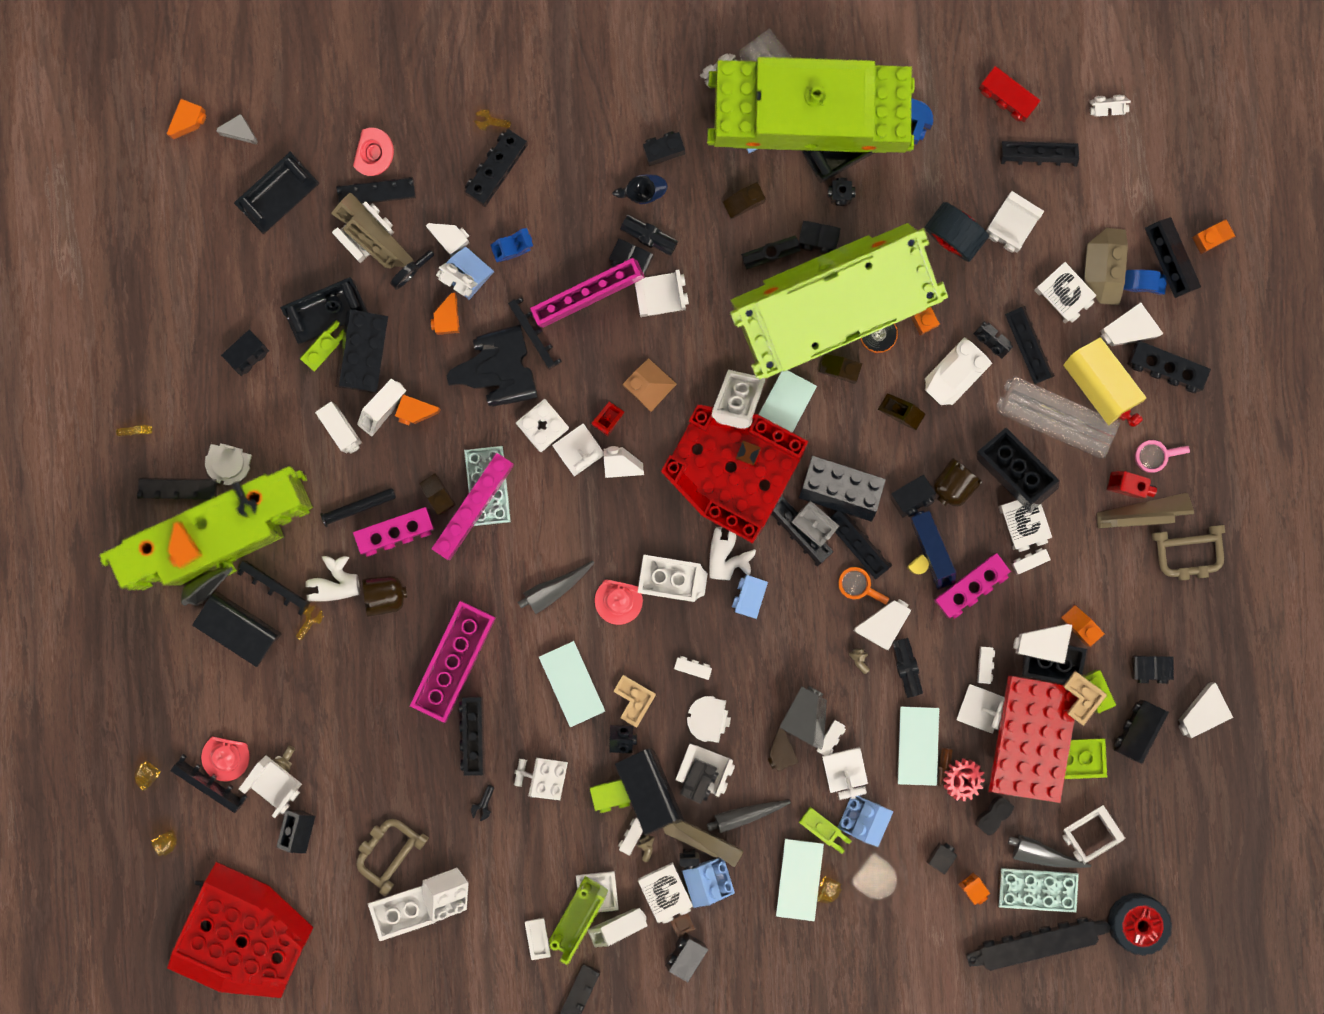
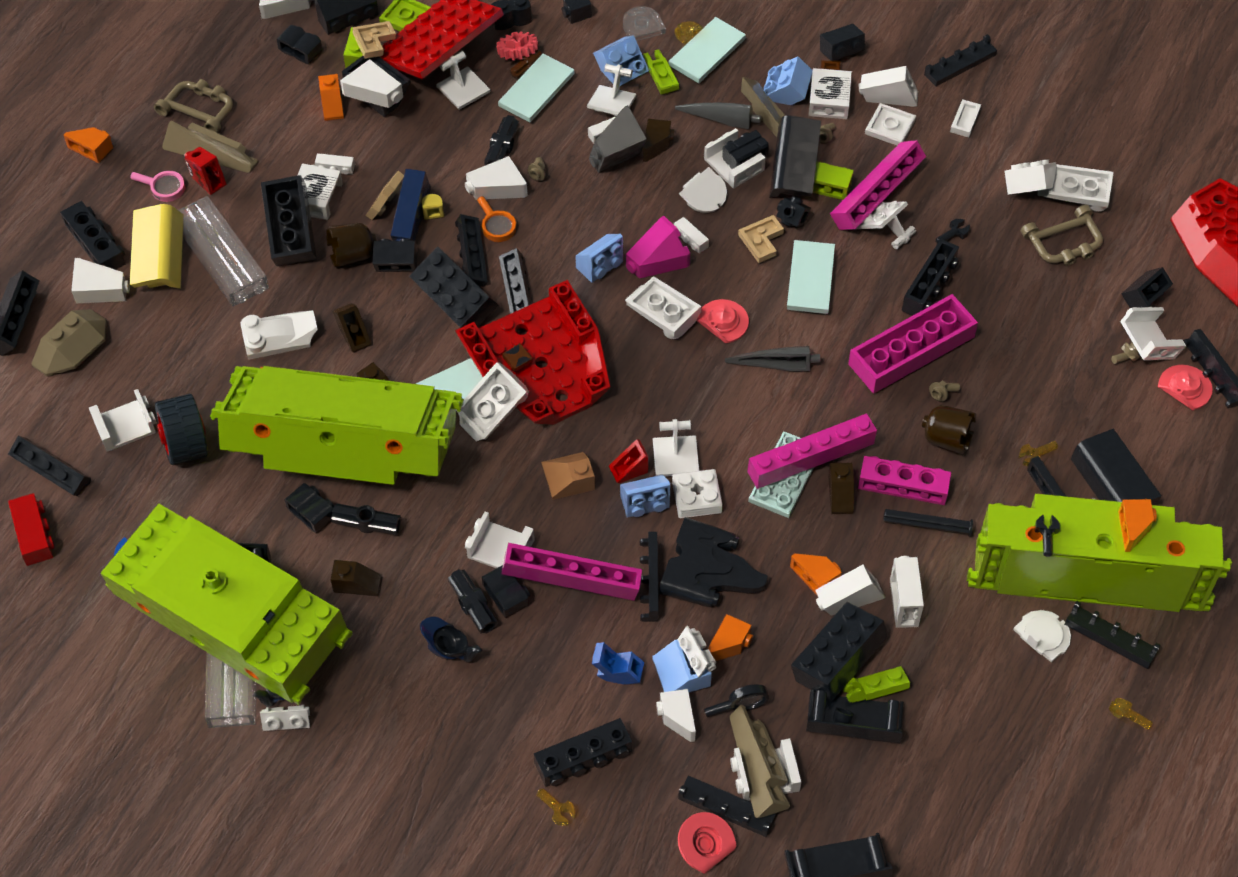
camera: 150 degrees left, 30 degrees down
black brick [221,329,269,376] -> none
white piece [305,556,360,601] -> none
lime piece [549,876,608,965] -> none
white slope [604,446,644,478] -> none
white piece [618,817,643,856] -> none
black brick [643,131,685,167] -> none
black plate [680,849,699,869] -> none
white piece [709,526,756,580] -> none
light grey hinge [792,501,839,547] -> none
black brick [828,178,855,206] -> none
dark pink brick [934,553,1011,619] -> none
black hinge [973,321,1013,359] -> none
white piece [977,647,995,684] -> none
black hinge [1005,306,1055,385] -> none
white panel [1034,262,1096,323] -> none
blue brick [1123,270,1167,295] -> none
none -> orange slope [63,127,113,163]
none -> tan plate [365,171,404,220]
none -> light blue slope [620,475,670,518]
none -> dark pink slope [626,216,690,279]
none -> dark pink brick [830,140,926,230]
none -> dark tan plate [929,380,960,401]

